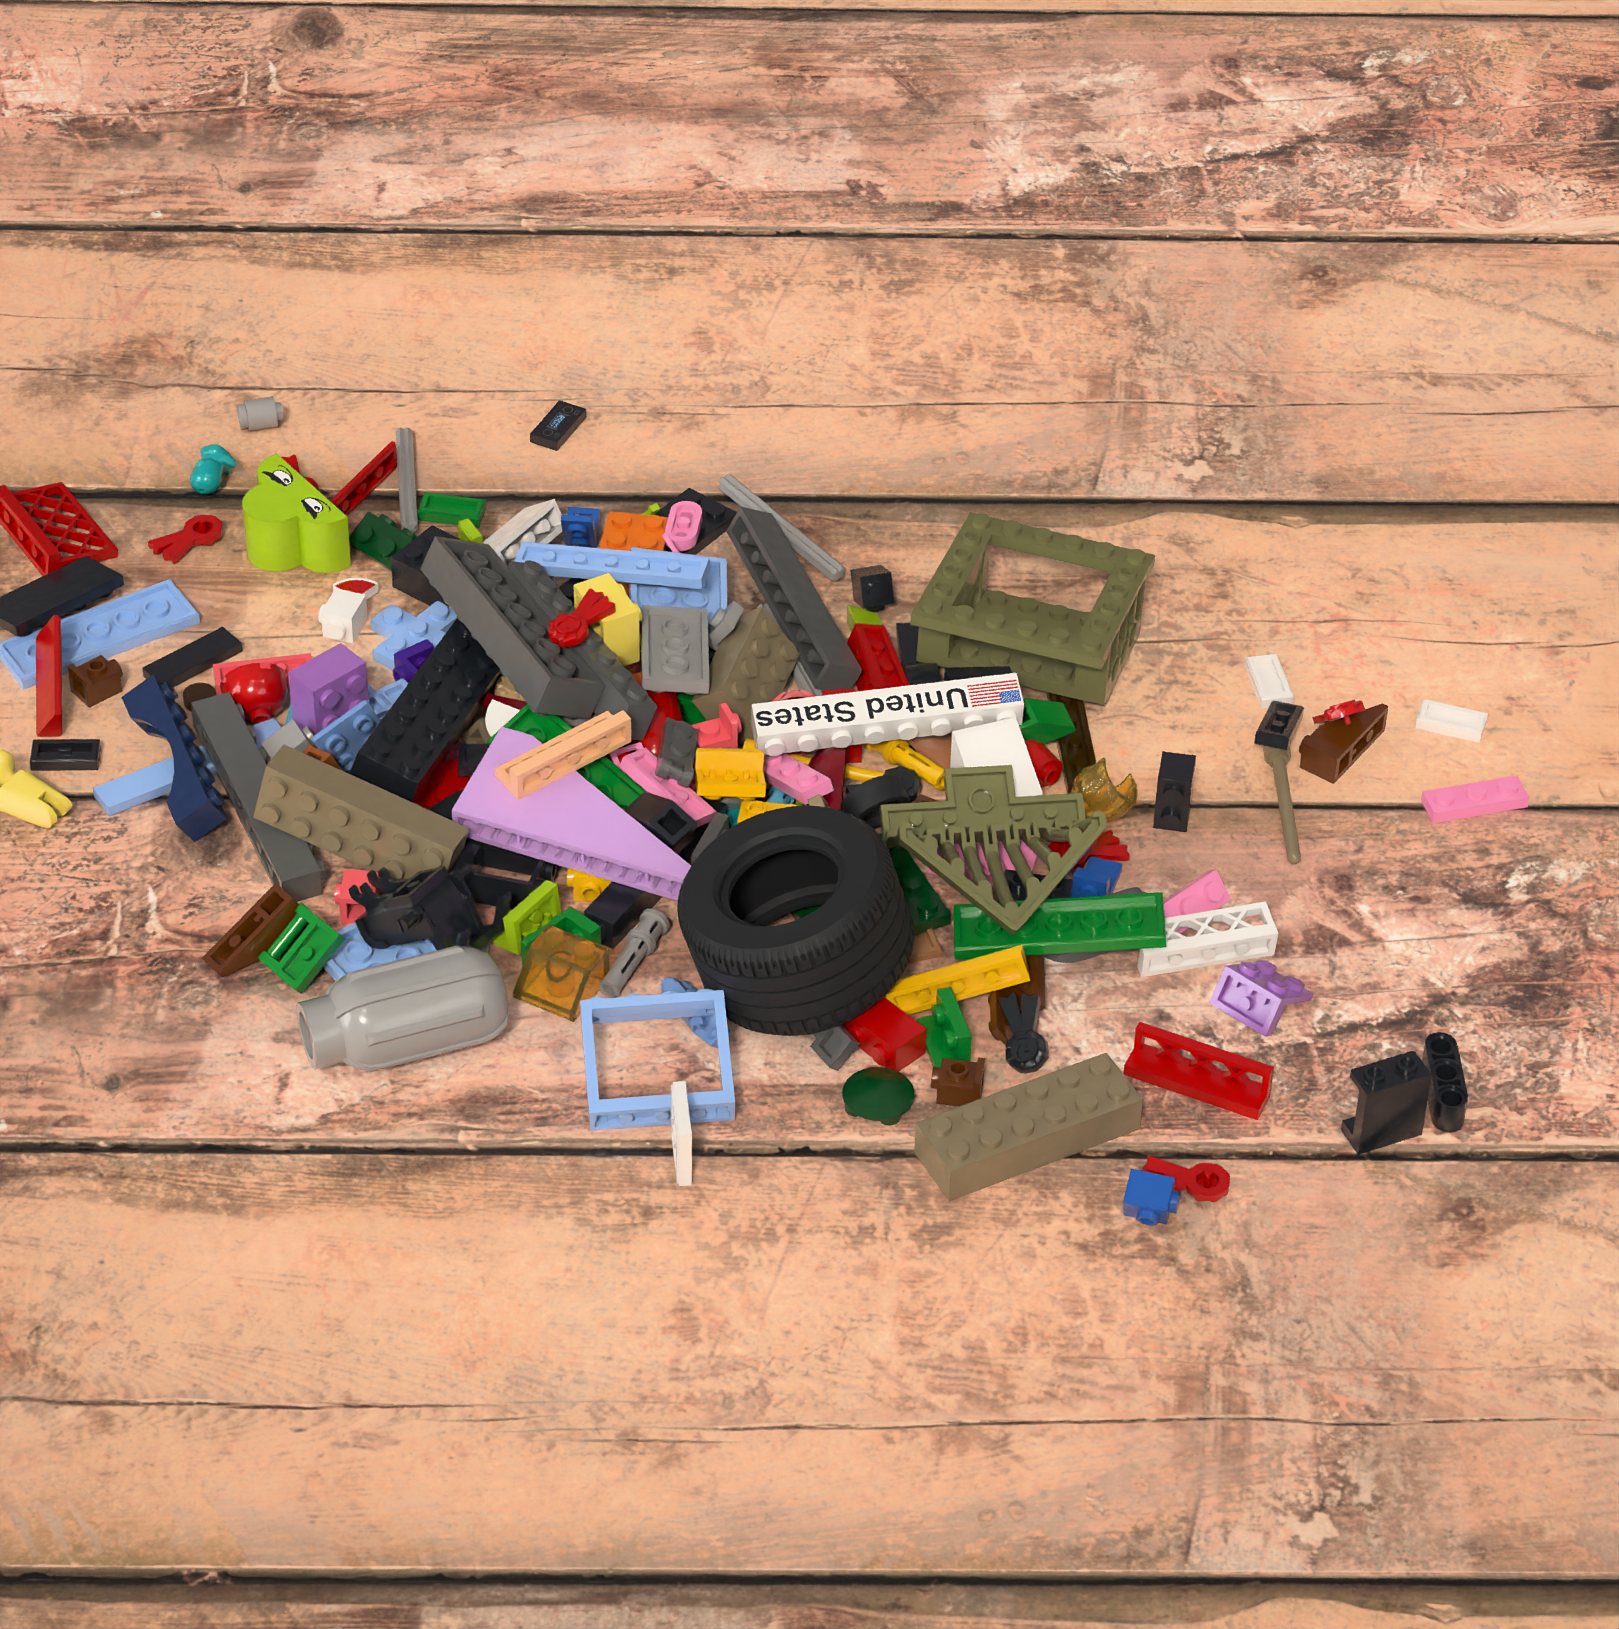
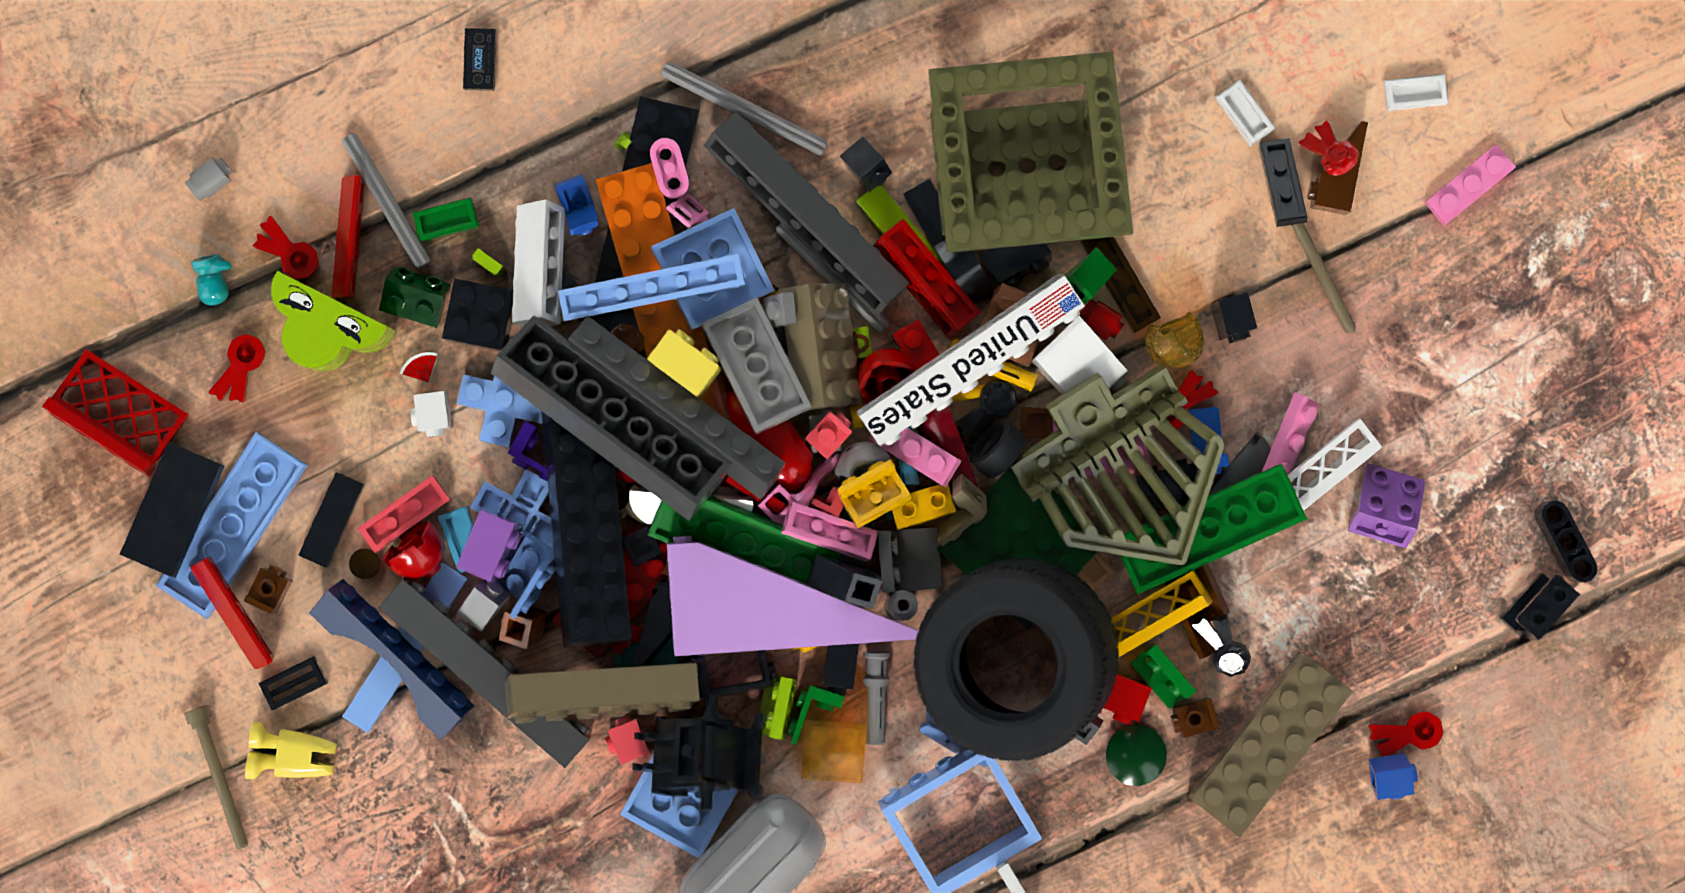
camera: 25 degrees left, 45 degrees up
reddish brown slope [202,883,309,978] -> none
green plate [257,903,345,994] -> none
light nougat fence [495,710,631,800] -> none
red piece [548,588,616,647] -> none
dark grey plate [655,717,698,788] -> none
red fence [1123,1022,1274,1120] -> none

